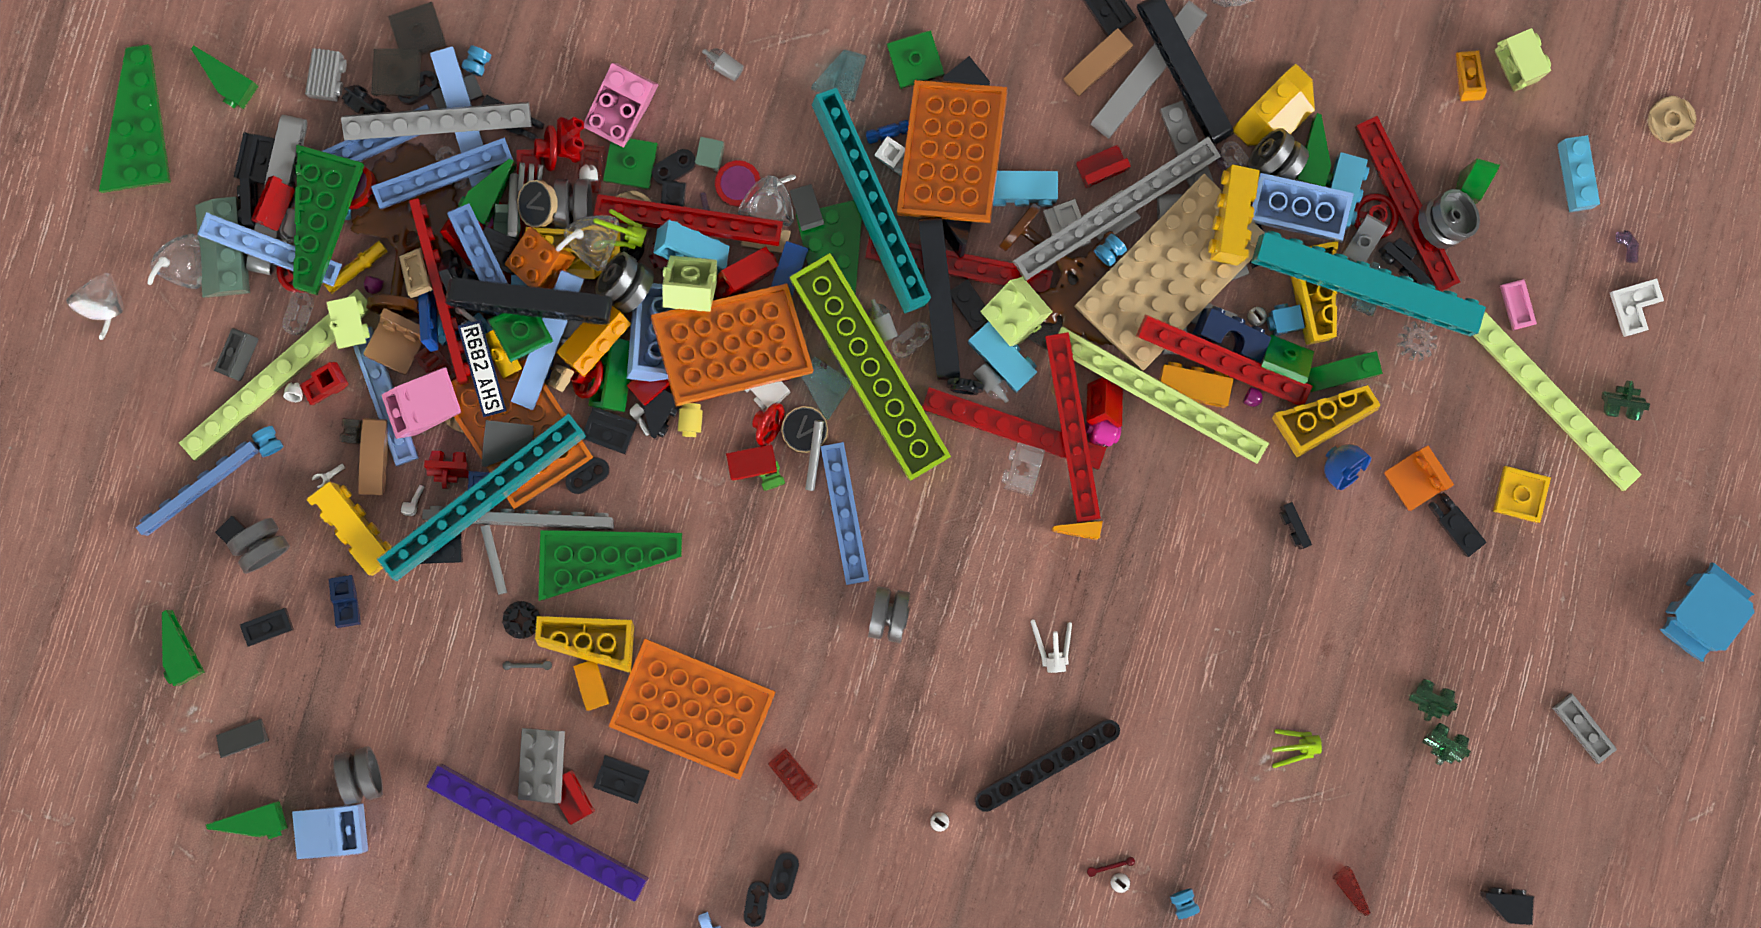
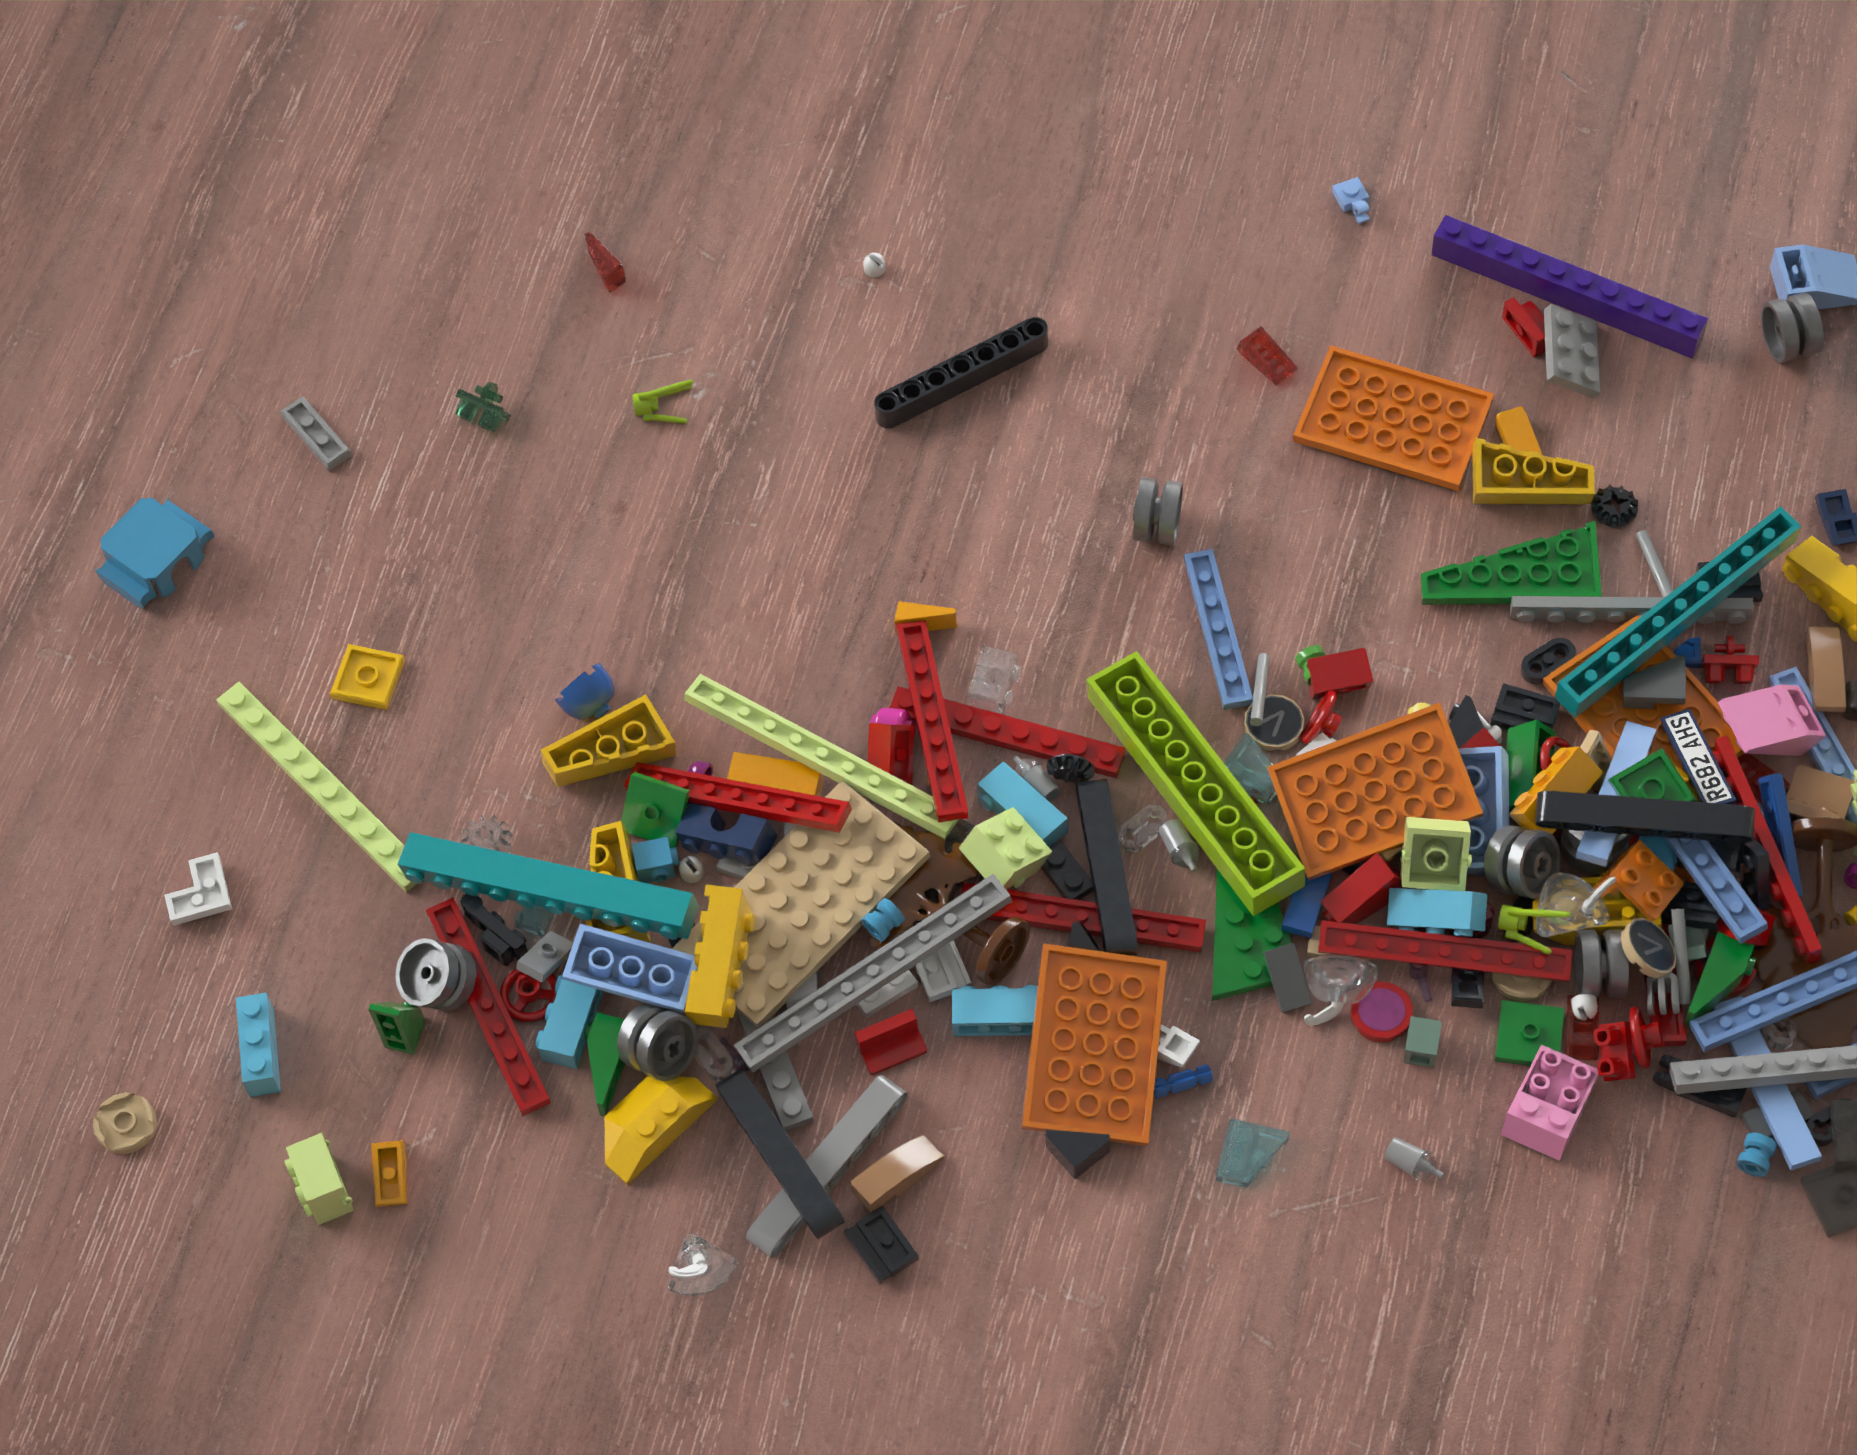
camera: 175 degrees left, 25 degrees down
tan plate [399,248,433,298] -> none
white hand [401,485,424,516] -> none
dark grey hinge [502,661,552,670] -> none
black plate [593,755,650,804] -> none
black plate [652,149,696,185] -> none
black beam [744,881,769,927] -> none
black plate [769,852,799,900] -> none
teal brick [812,87,931,314] -> none
green plate [887,30,945,89] -> none
white hinge [930,812,949,832] -> none
white plant [1030,619,1072,673] -> none
dark red hinge [1087,857,1135,877] -> none
dark azure wheel [1170,888,1200,920] -> none
black plate [1279,502,1312,549] -> none
green slope [1307,351,1383,393] -> none
orange bracket [1384,445,1454,511] -> none
clear green hips [1409,679,1458,722] -> none
black hinge [1428,492,1487,557] -> none
black slope [1480,887,1534,925] -> none
bright pink tile [1500,279,1537,331] -> none
clear green hips [1601,380,1650,421] -> none
clear purple arm [1615,230,1639,263] -> none

